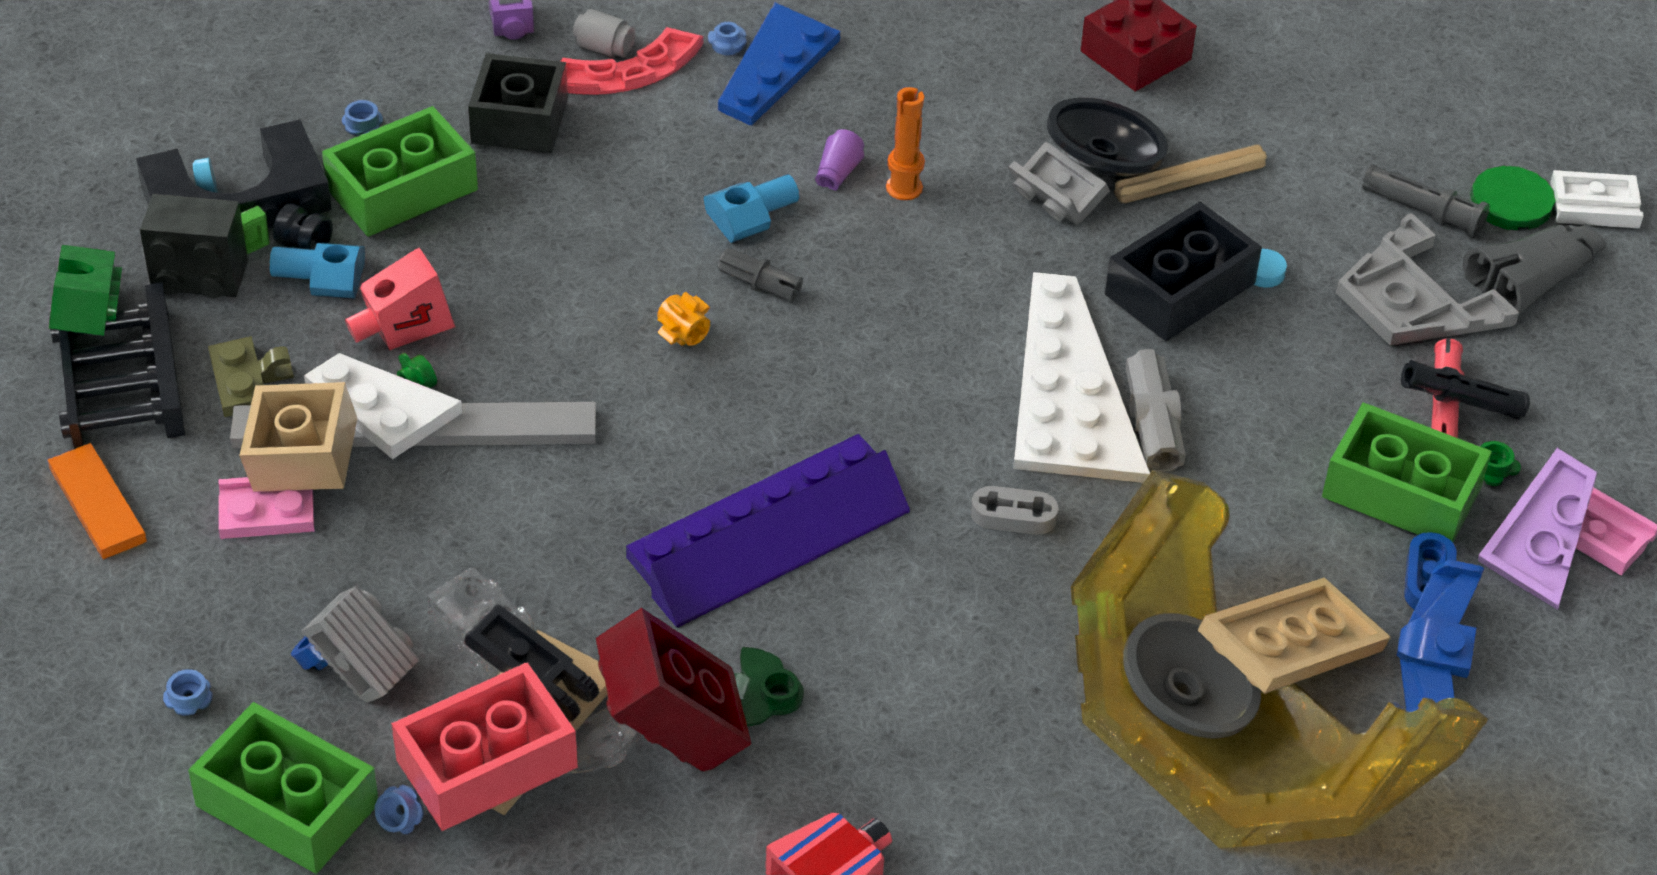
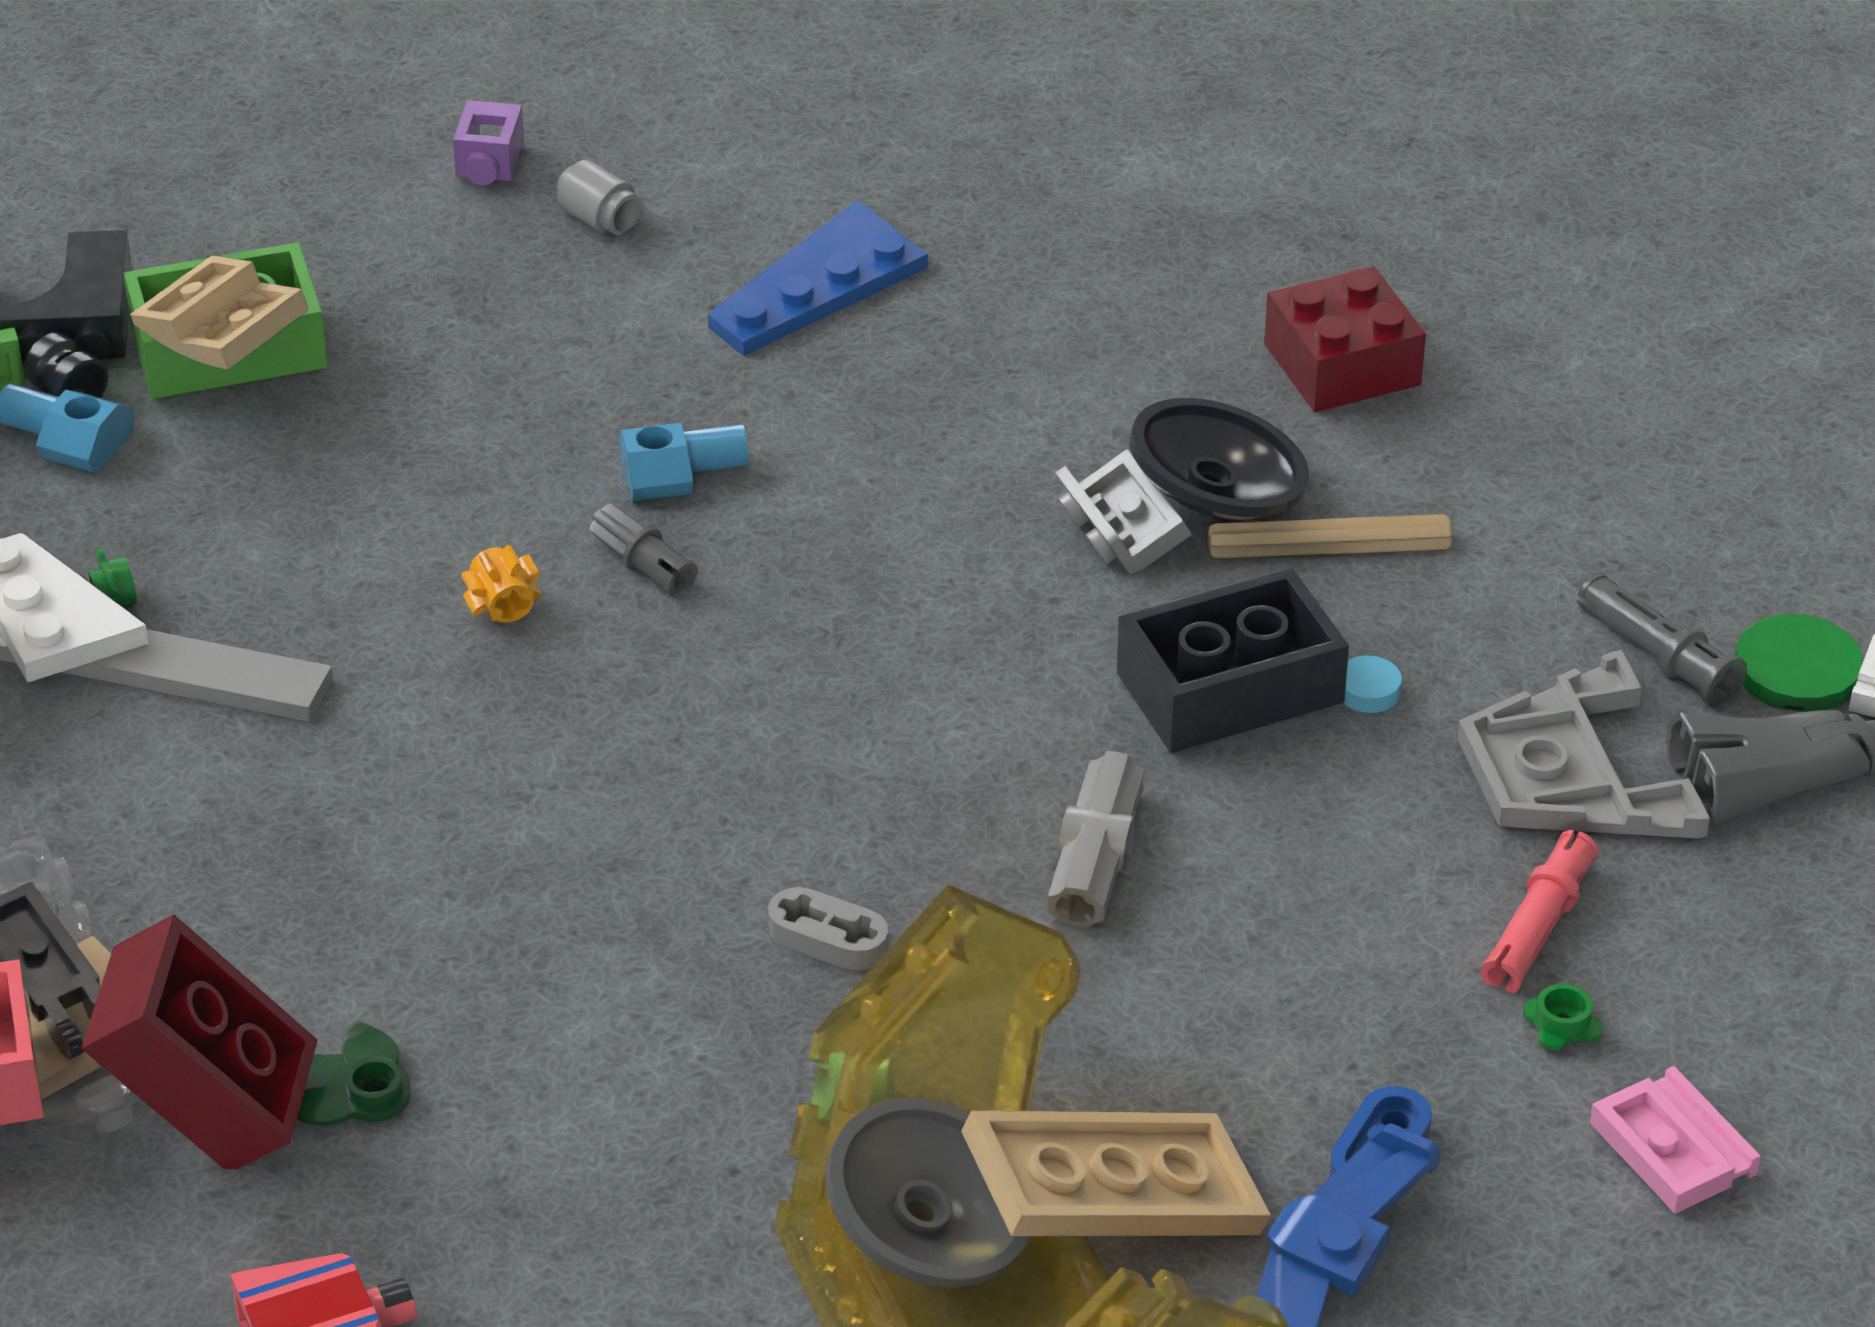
camera: 20 degrees right, 5 degrees down
medium blue plate [342,100,383,136] -> none
coral torso [345,248,455,350] -> none
pearl dark grey brick [468,53,568,153] -> none
coral tile [561,27,703,95] -> none
dark purple slope [626,433,910,628] -> none
medium blue plate [708,22,747,55] -> none
medium lavender cone [815,129,864,191] -> none
orange pin [886,87,925,200] -> none
white wing [1013,272,1150,483] -> none
bright green brick [1322,402,1492,542] -> none
black pin [1401,360,1530,420] -> none
lavender wing [1478,448,1597,610] -> none
none -> tan slope [130,255,309,370]

